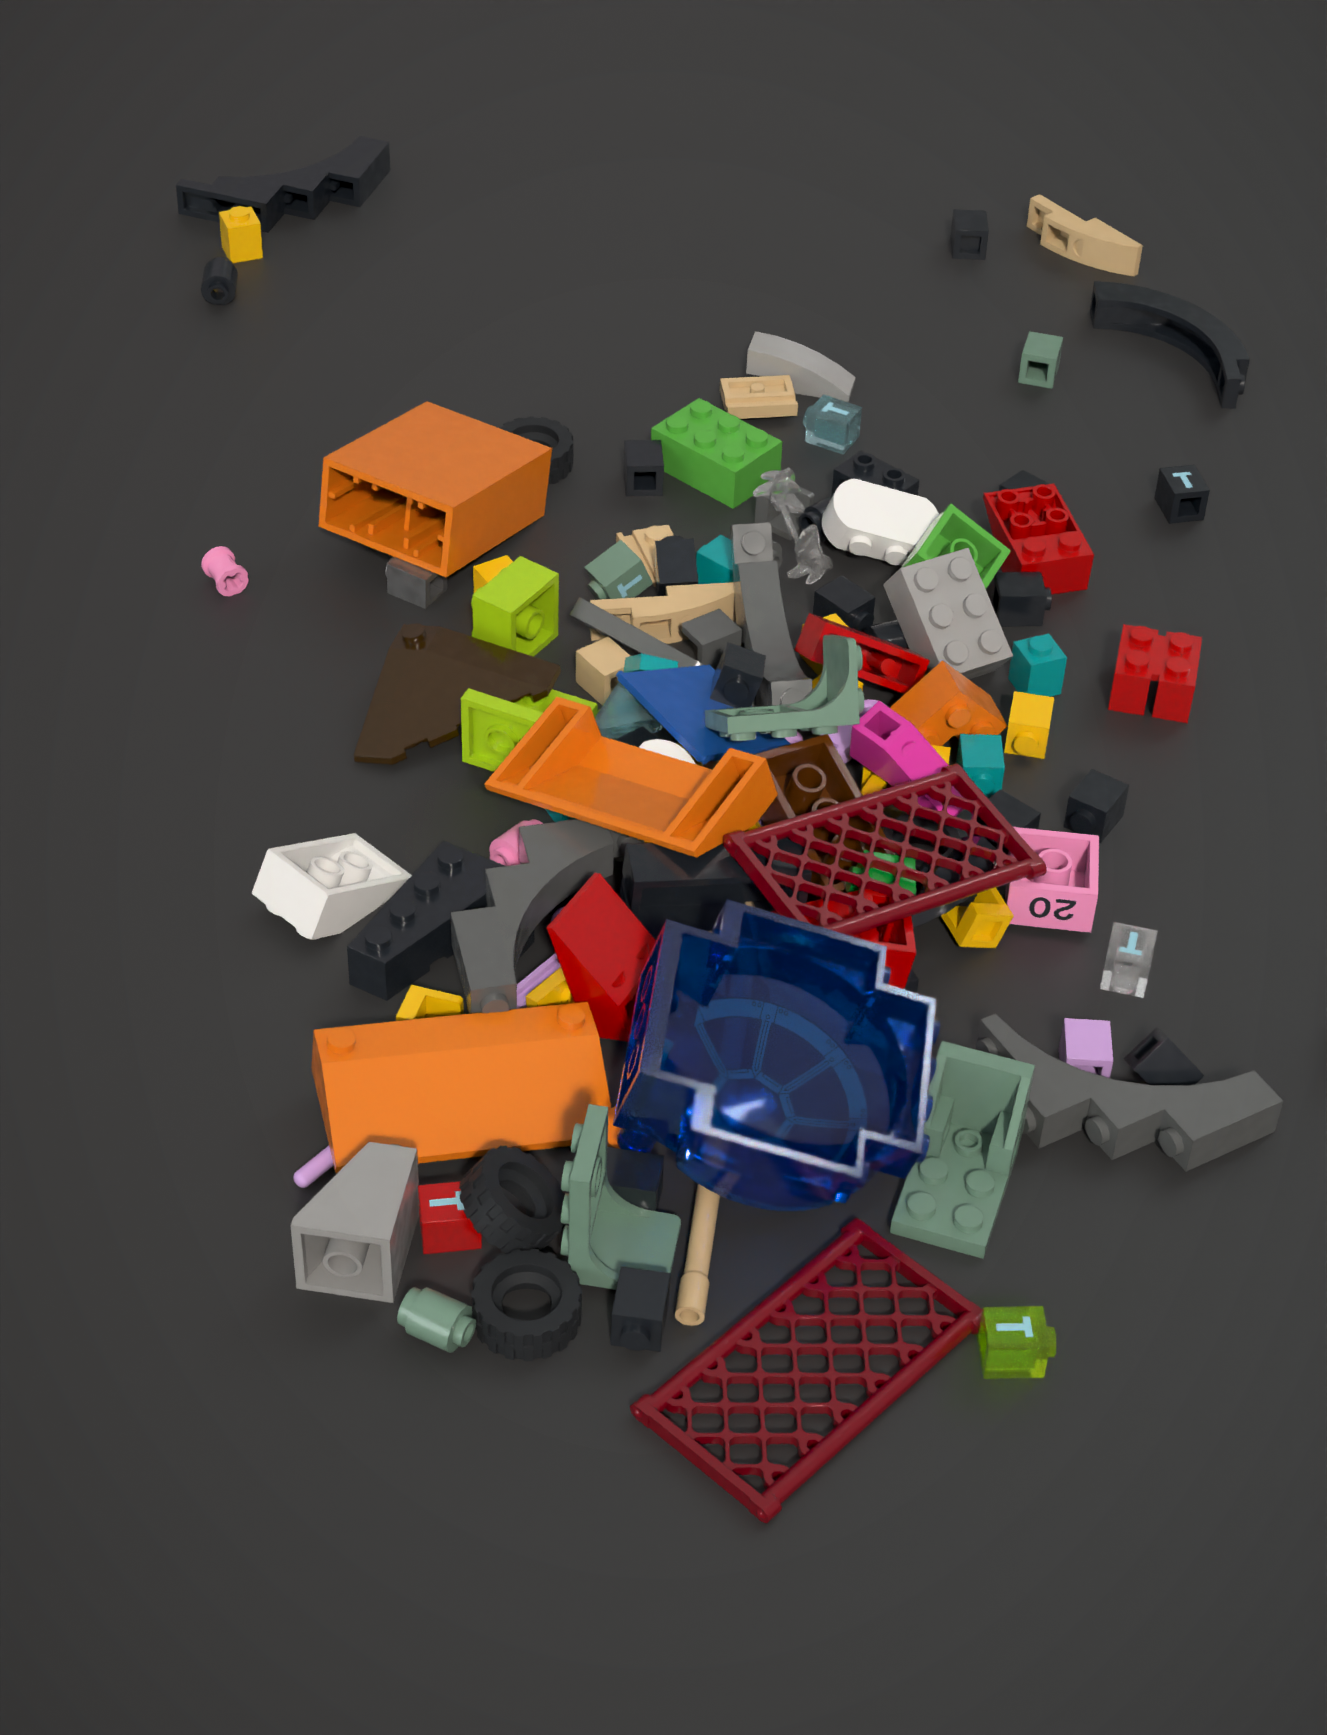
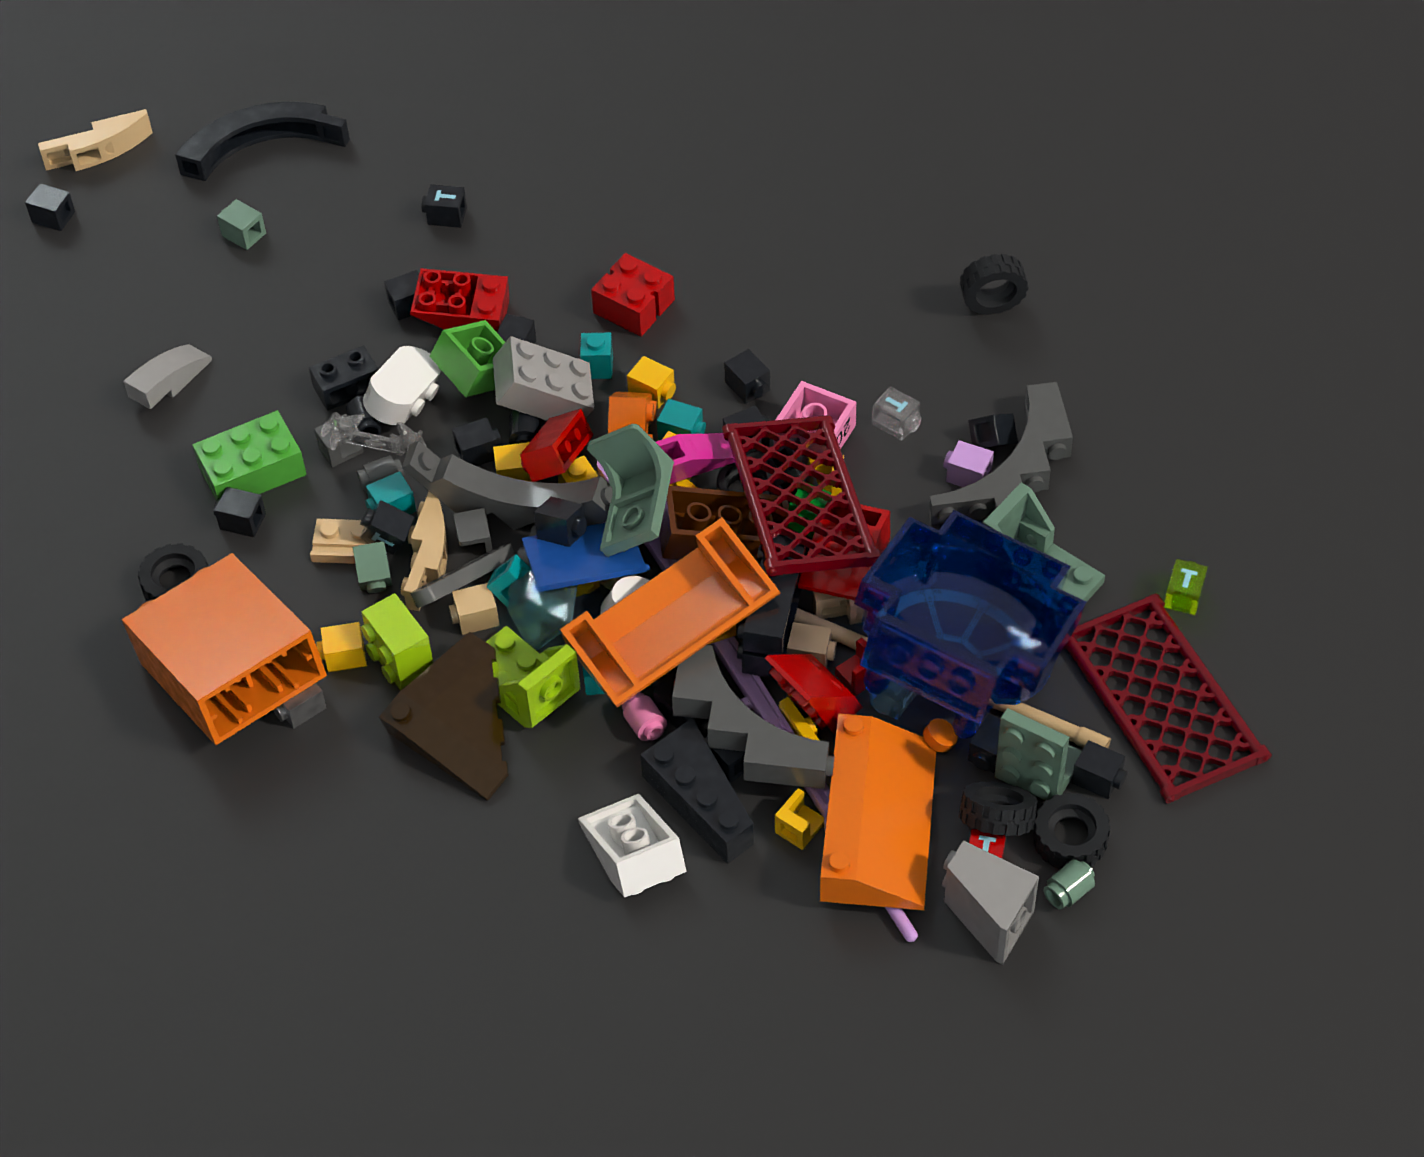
camera: 65 degrees left, 10 degrees up
bright pink bush [201,546,249,597] -> none
tan plate [719,375,798,419] -> none
clear light blue brick [803,394,862,455] -> none

